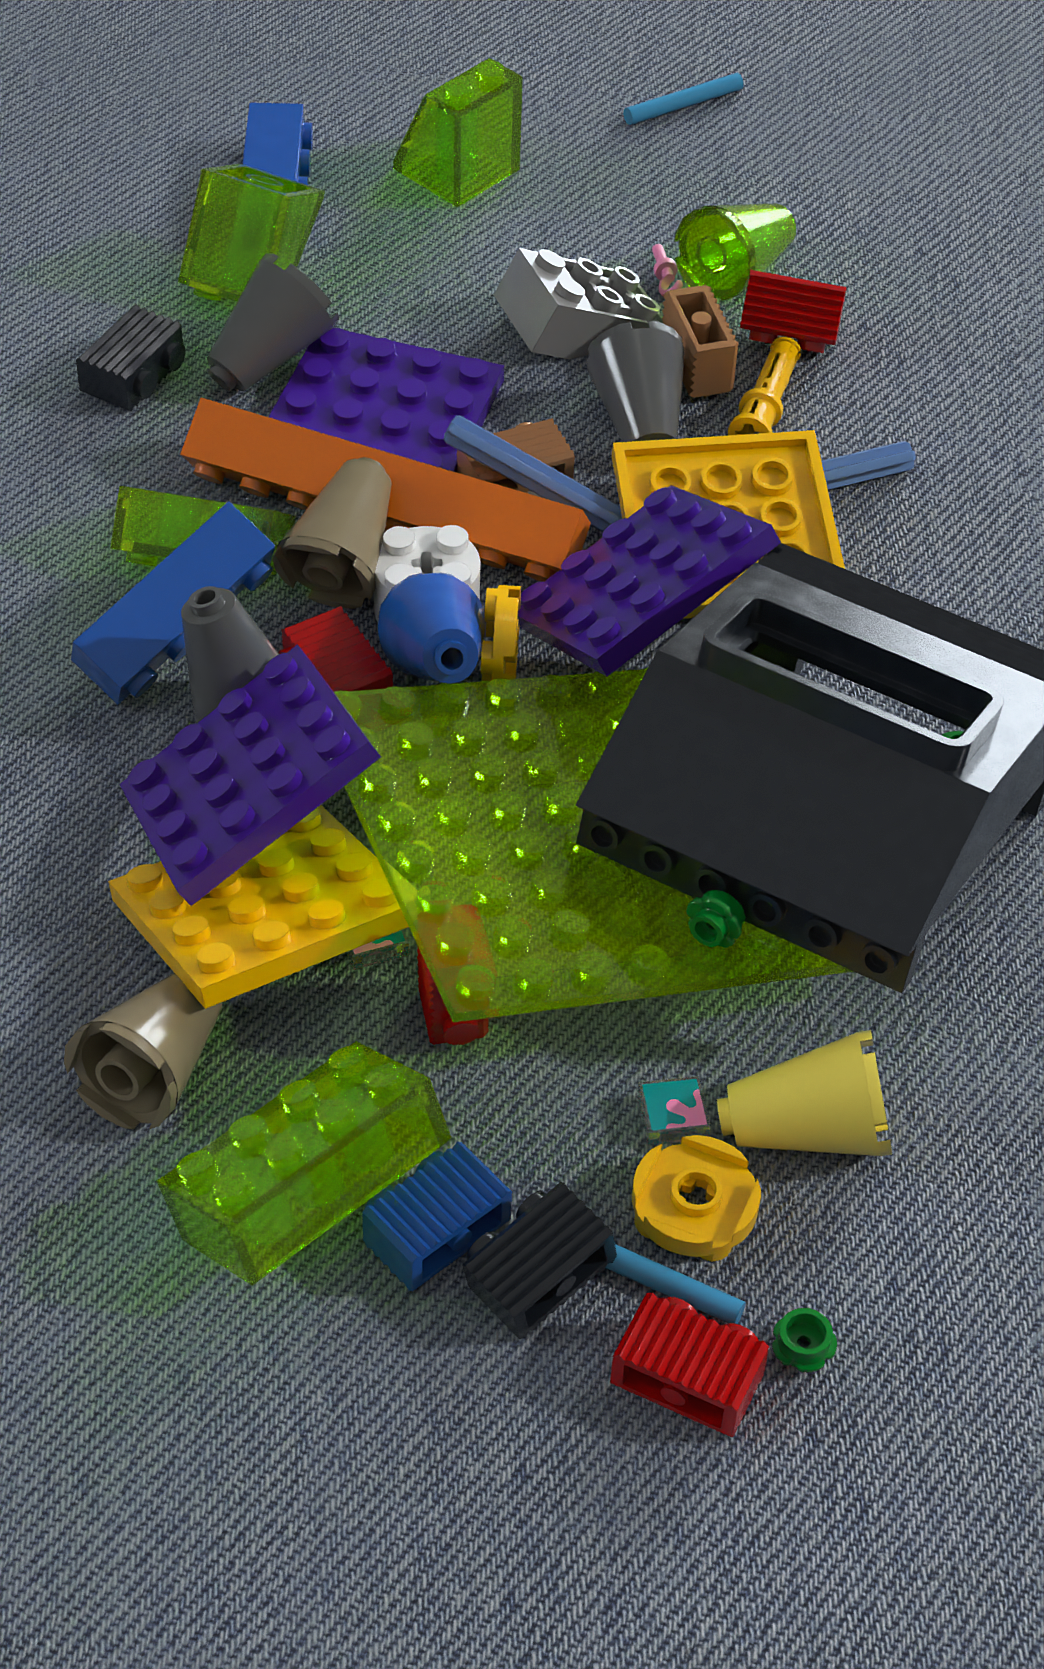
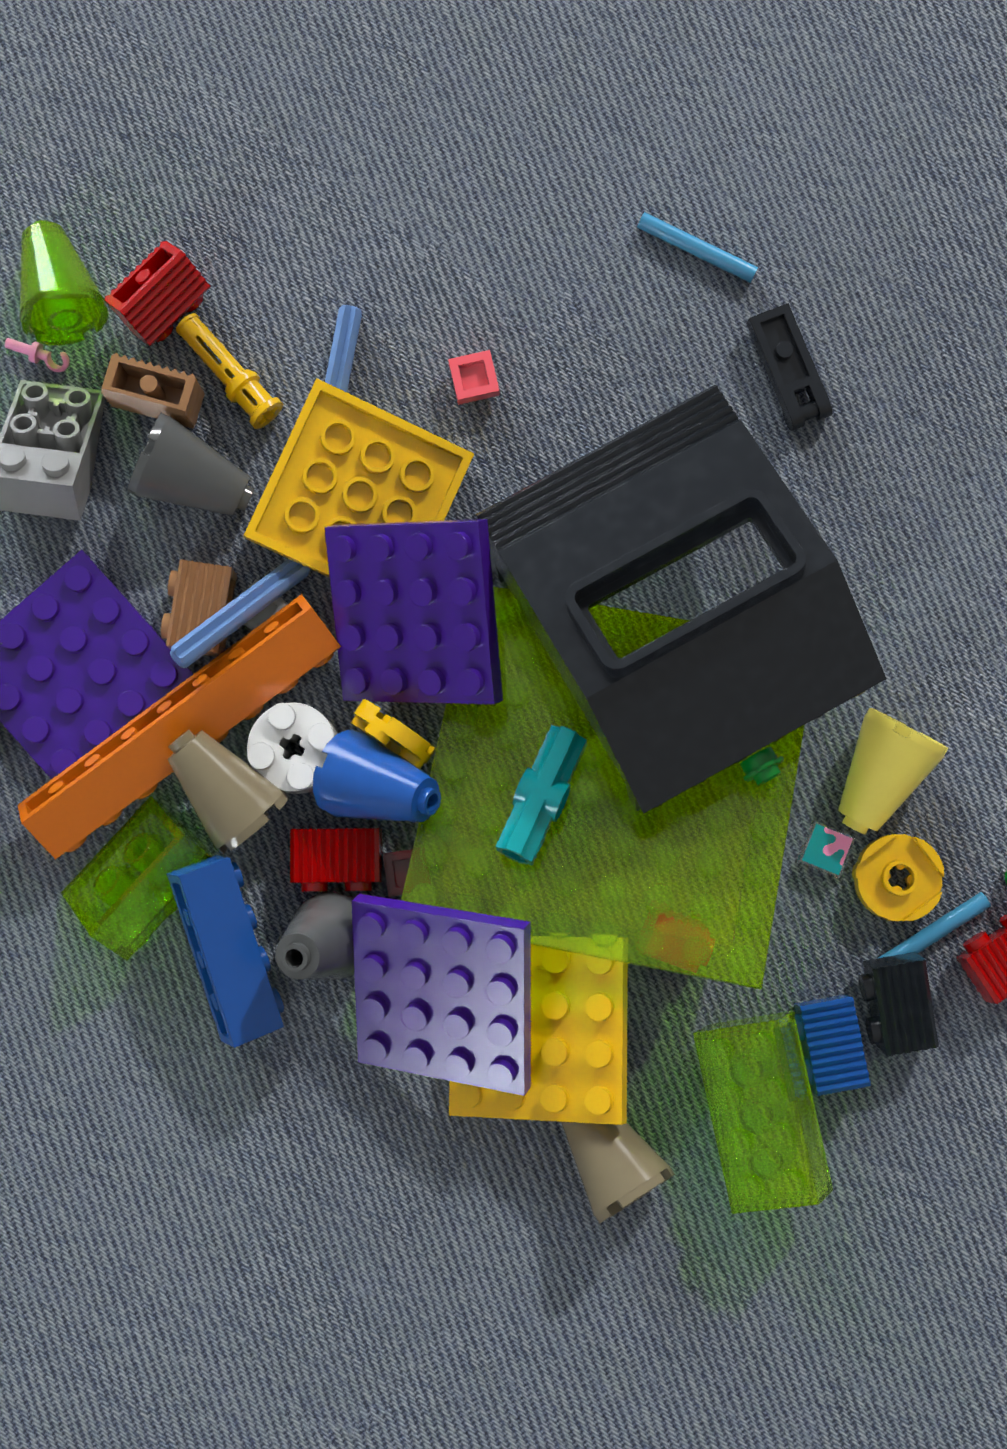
camera: 60 degrees left, 35 degrees up
none -> coral plate [448,350,500,405]
none -> teal piece [496,725,587,865]

